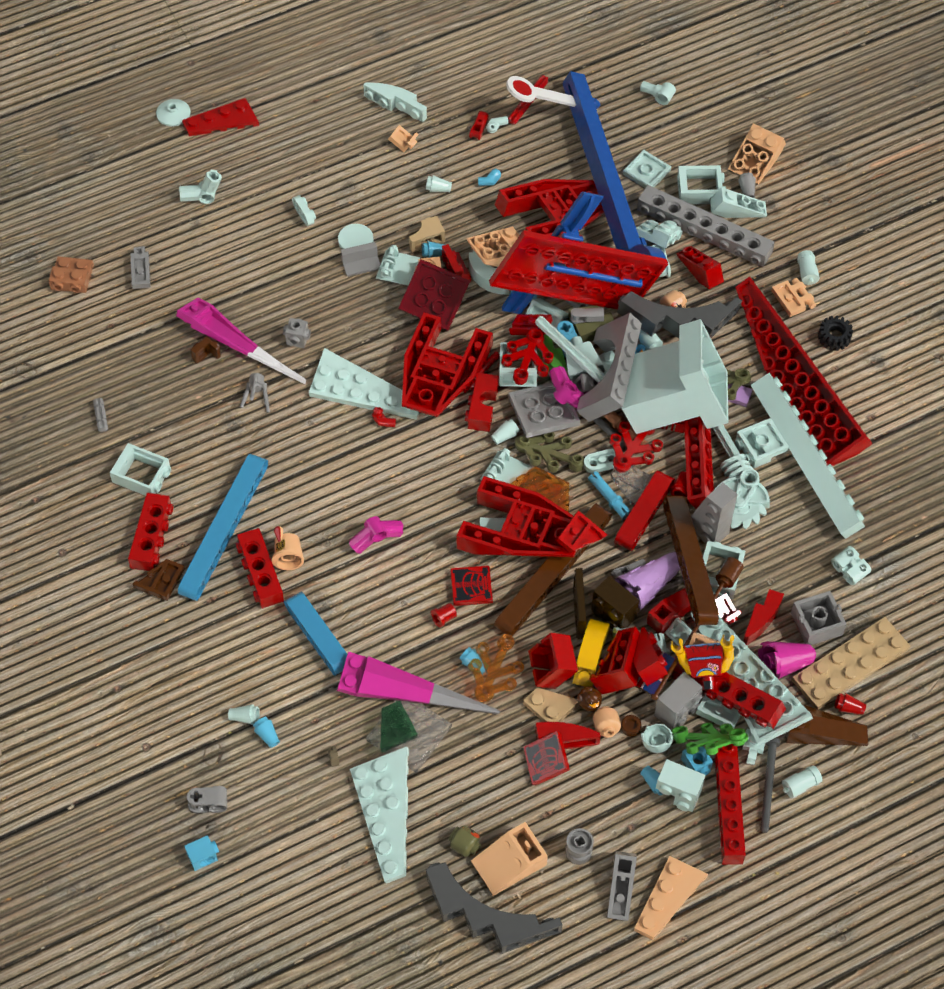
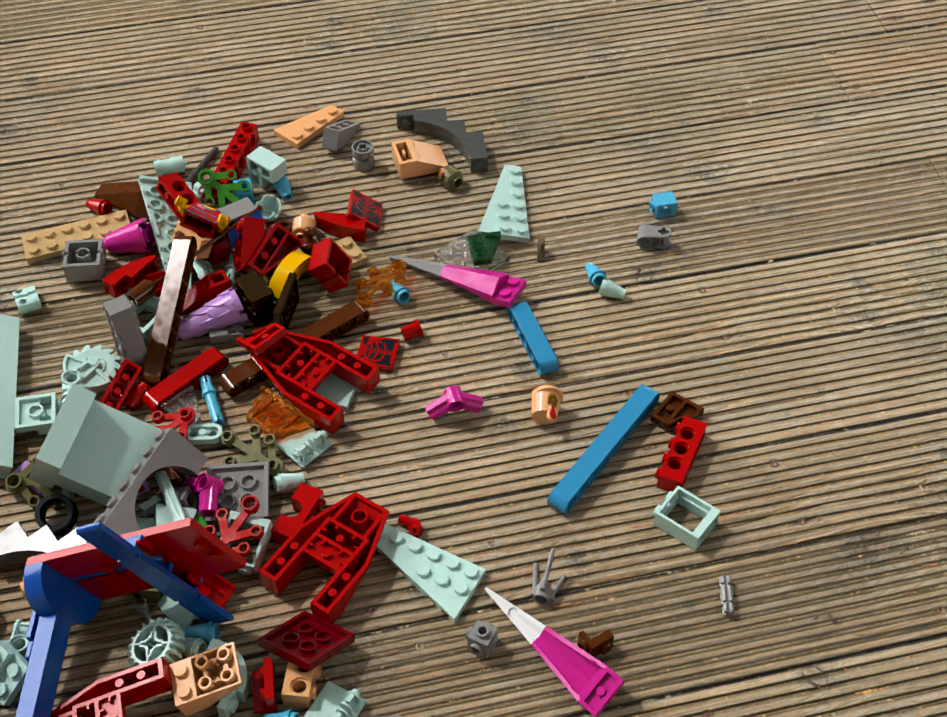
camera: 165 degrees left, 10 degrees down
red brick [235,528,284,609] -> none

